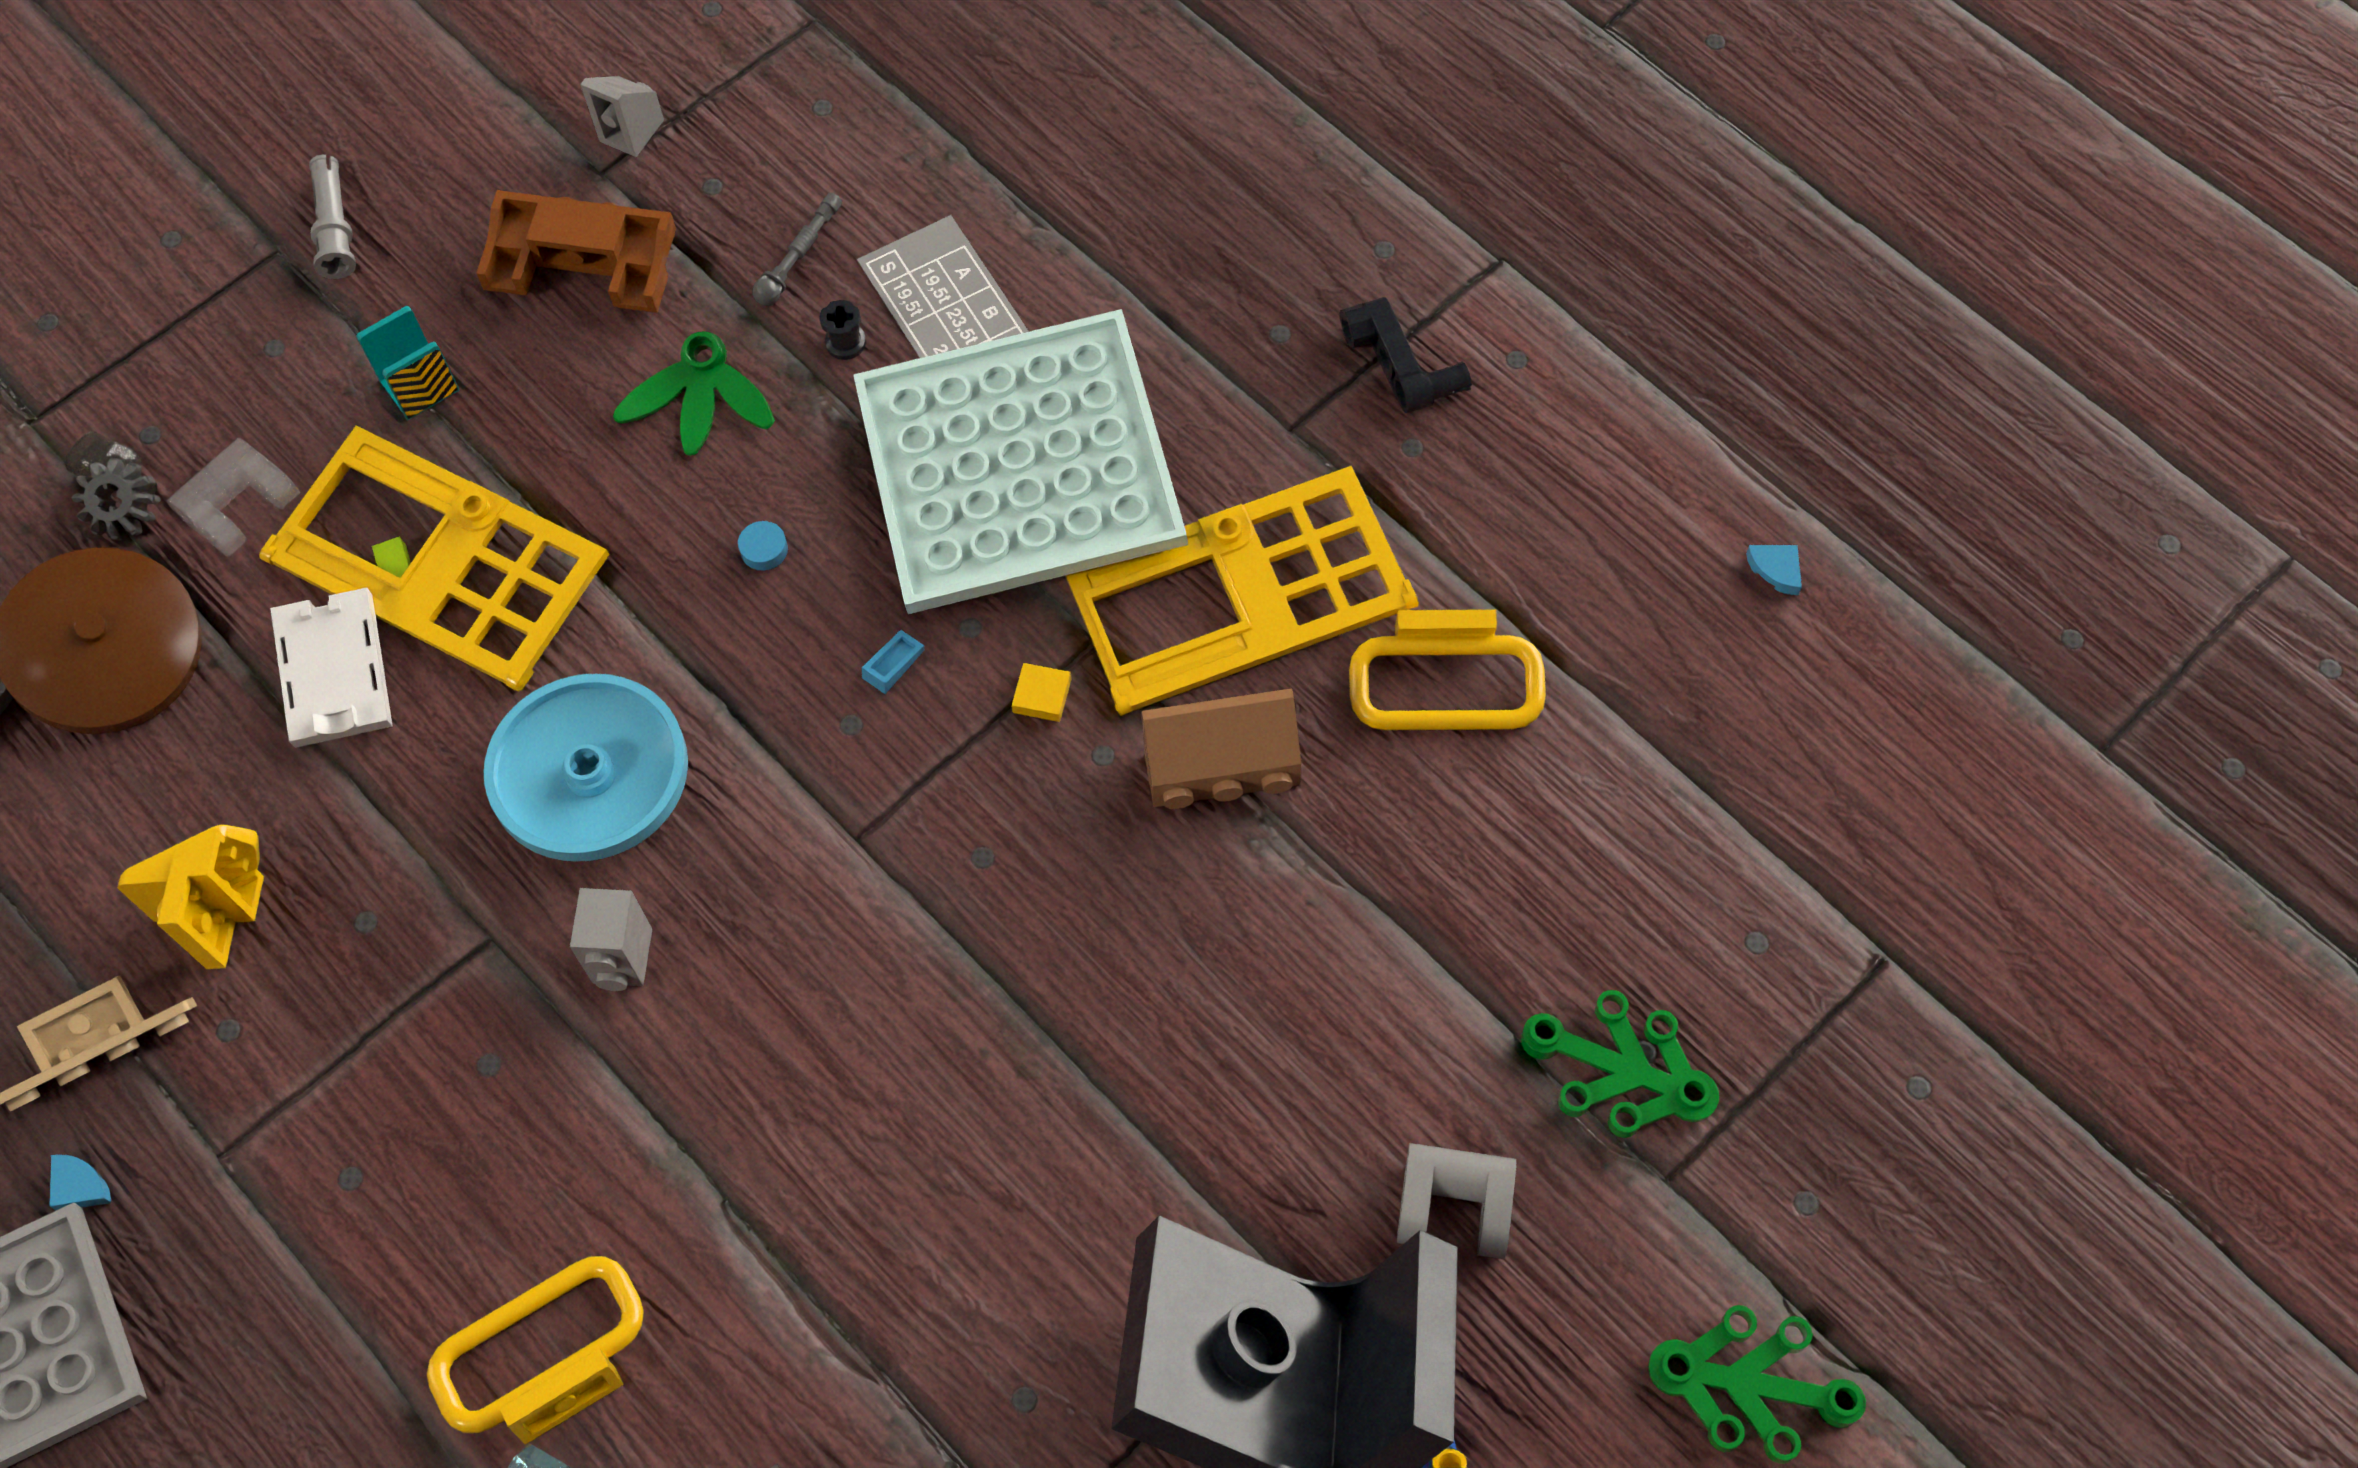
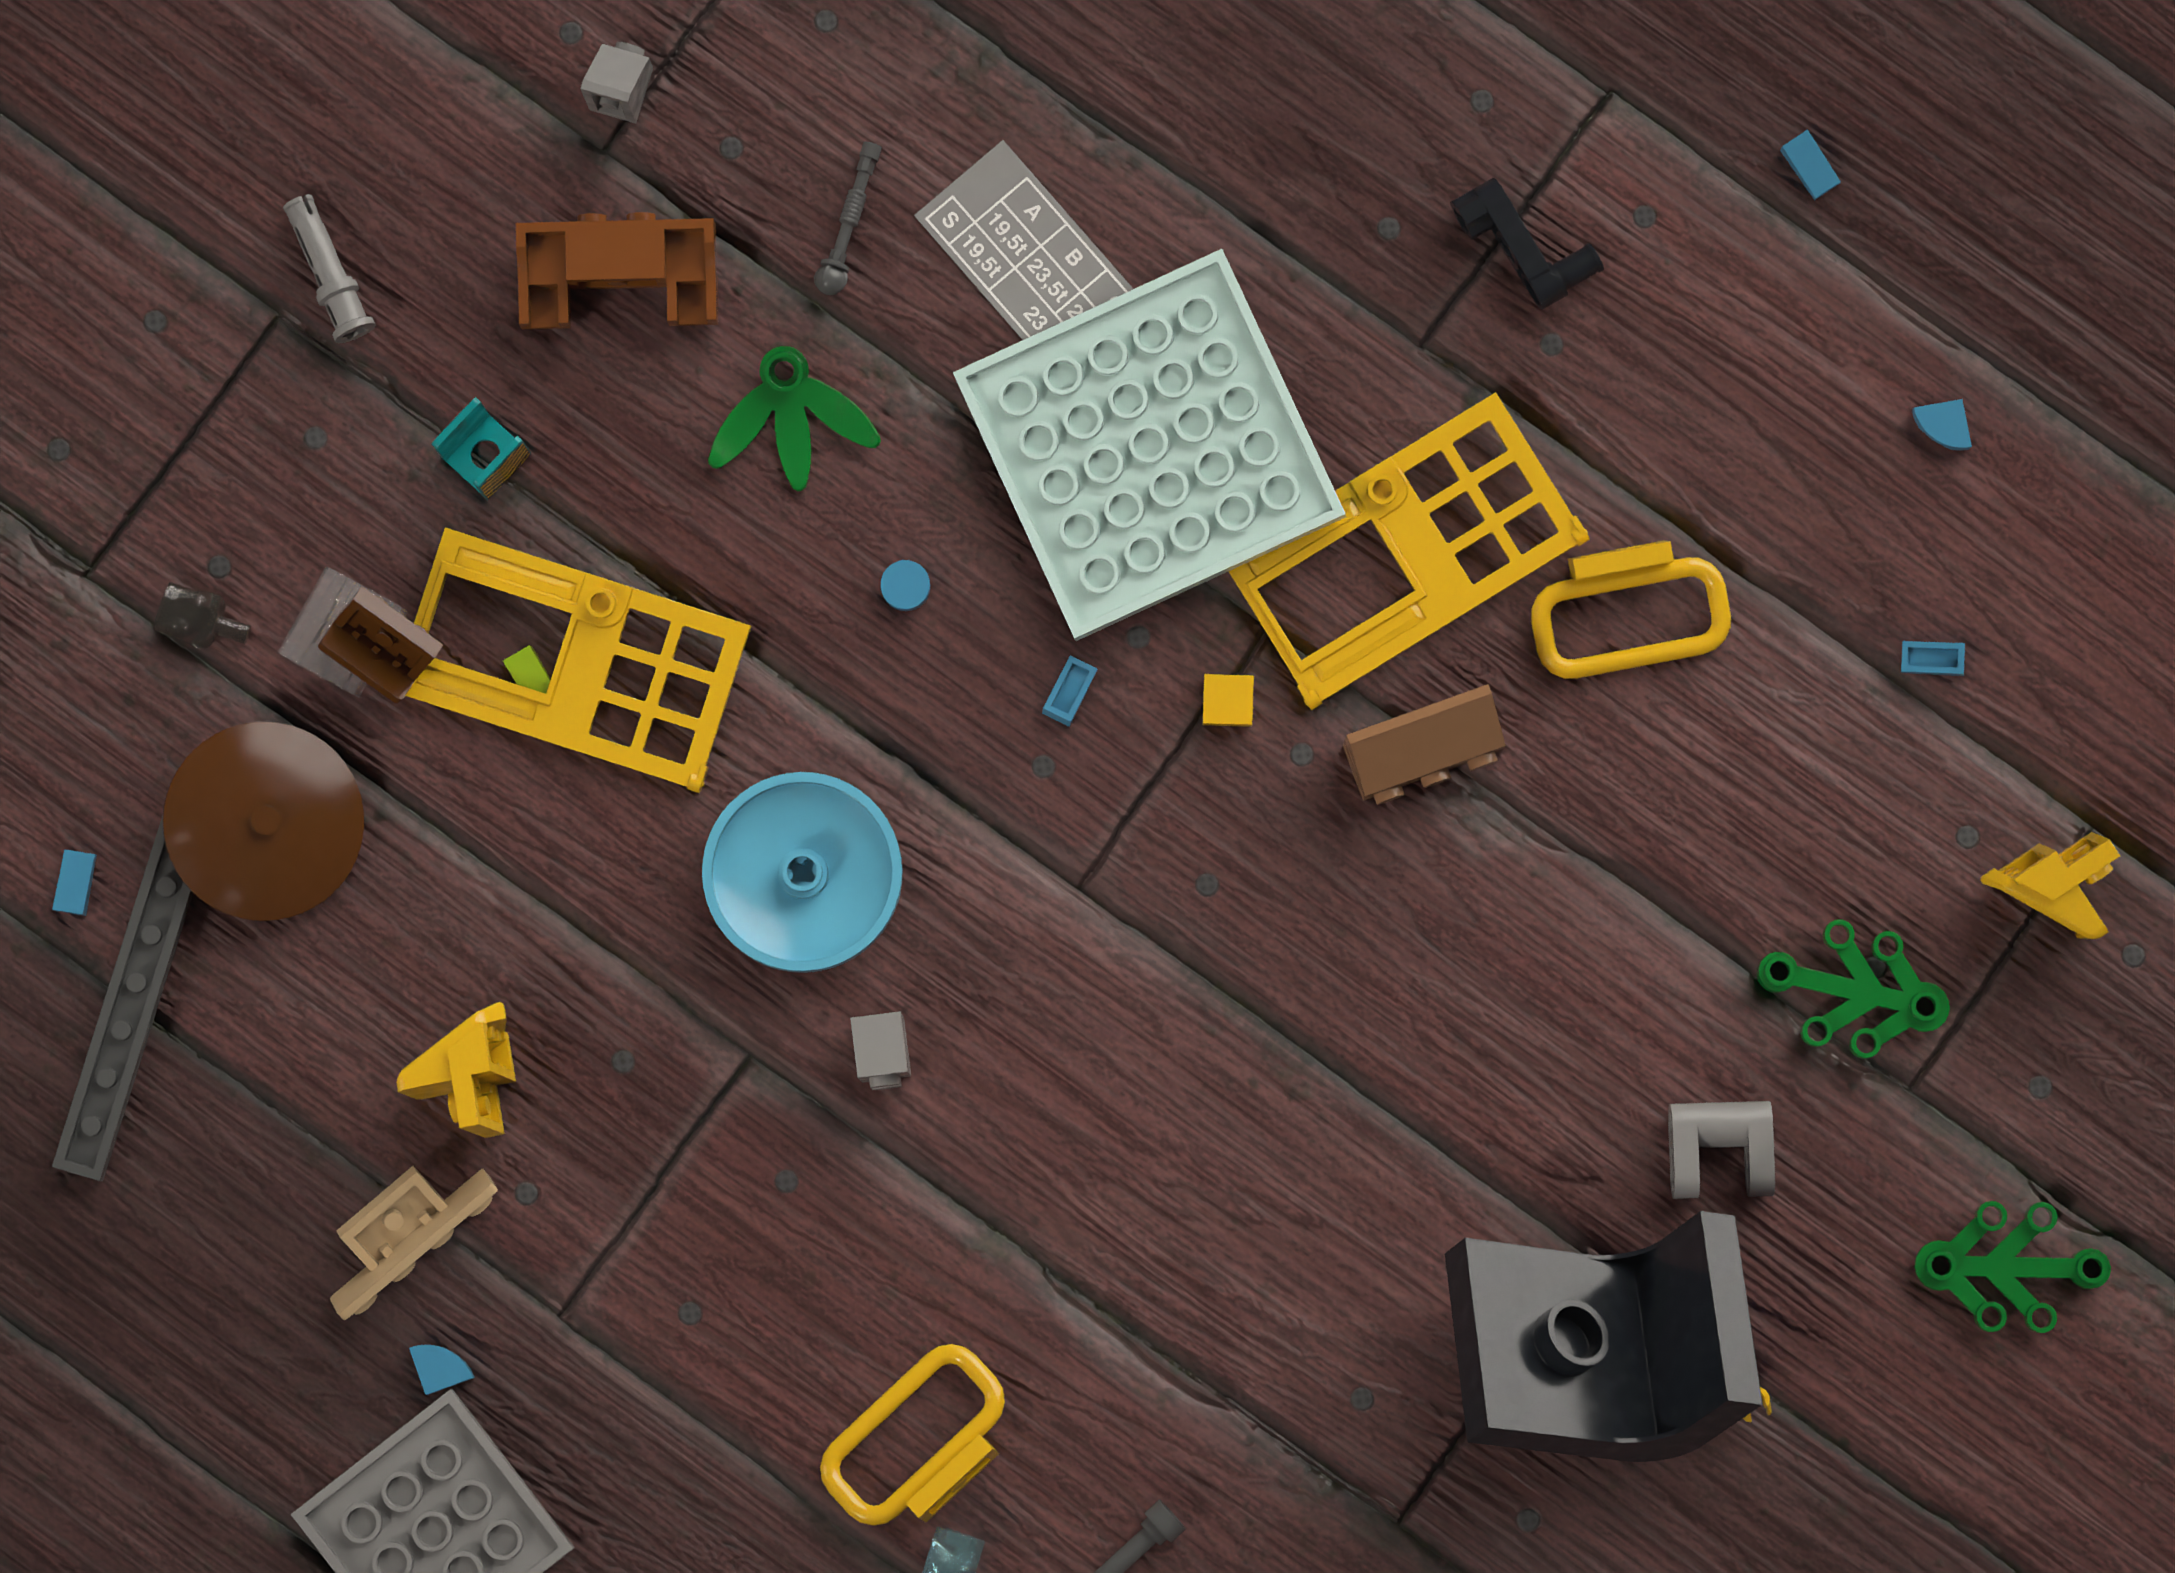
camera: 10 degrees left, 20 degrees up
dark grey gear [71,458,161,539] -> none
white piece [270,588,393,748] -> none
black bush [819,300,866,360] -> none
none -> reddish brown bracket [318,586,443,704]
none -> dark azure piece [1780,129,1841,200]
none -> dark azure piece [1901,641,1965,676]
none -> yellow piece [1981,832,2120,939]

